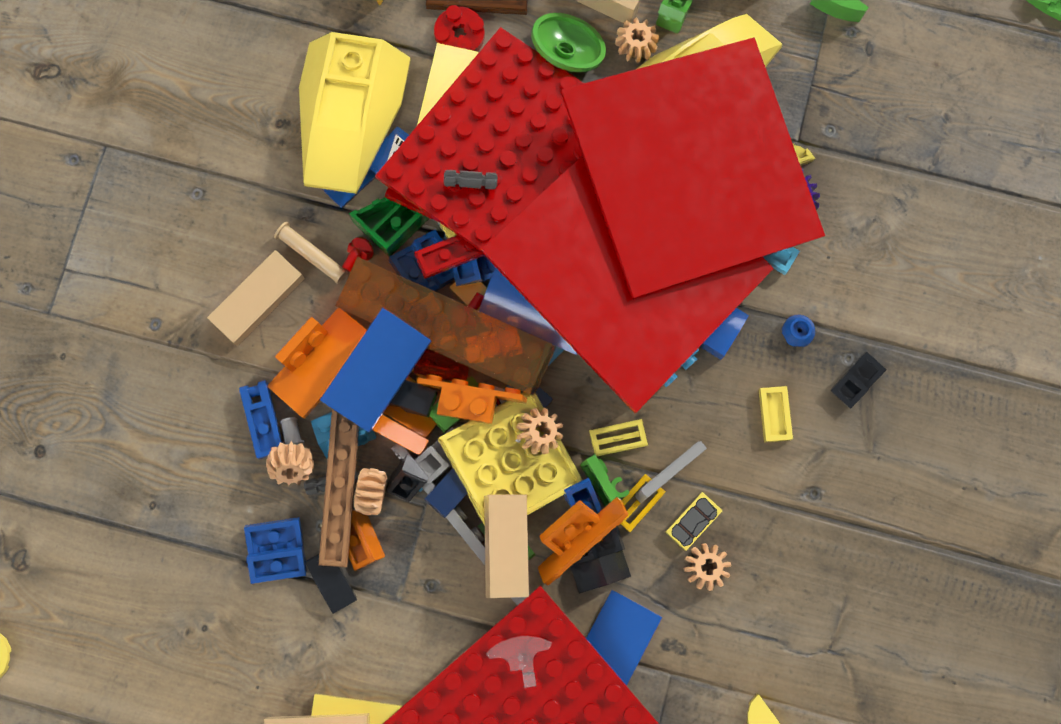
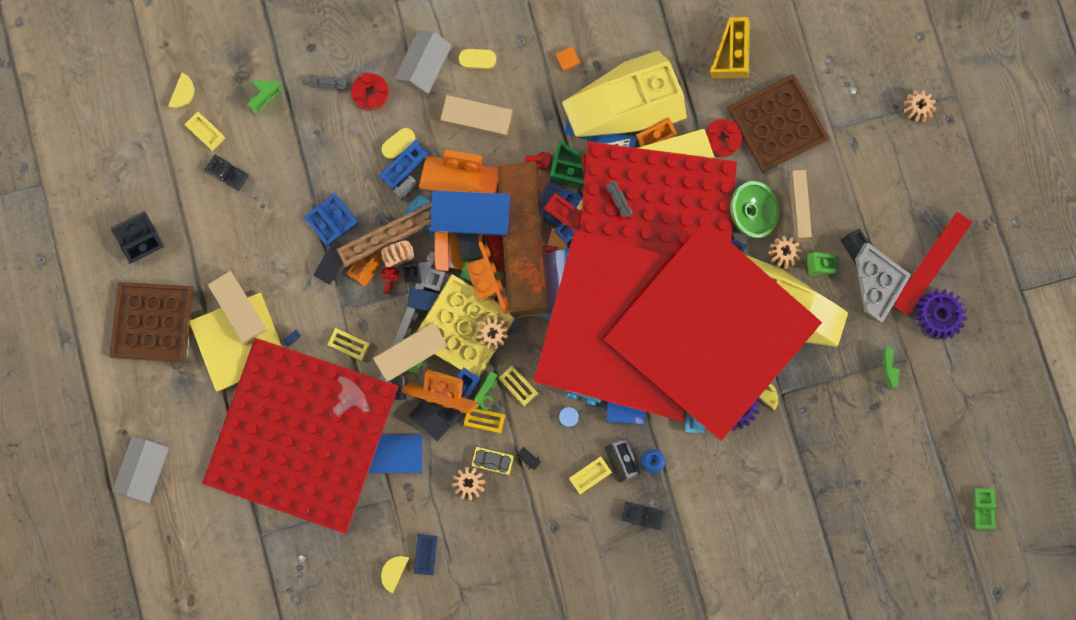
camera: 65 degrees right, 0 degrees up
light nougat gear [266,441,314,486] -> none
tan pin [274,222,348,284] -> none
light grey tile [635,441,707,503] -> none
none -> light yellow tile [184,112,225,151]
none -> black slope [204,154,249,191]
none -> bright green slope [247,81,283,114]
none -> dark blue tile [282,330,301,347]
none -> dark grey axle [309,76,346,89]
none -> light yellow tile [327,328,370,361]
none -> red plate [351,72,389,111]
none -> red plate [381,267,400,294]
none -> light yellow tile [382,128,416,160]
none -> black pin [393,376,408,400]
none -> light grey slope [394,30,452,95]
none -> dark blue tile [414,534,438,575]
none -> light yellow tile [459,49,496,70]
none -> black pin [516,447,541,471]
none -> orange tile [555,46,580,72]
none -> light blue tile [559,407,579,427]
none -> black slope [605,438,641,483]
none -> orange slope [636,118,678,147]

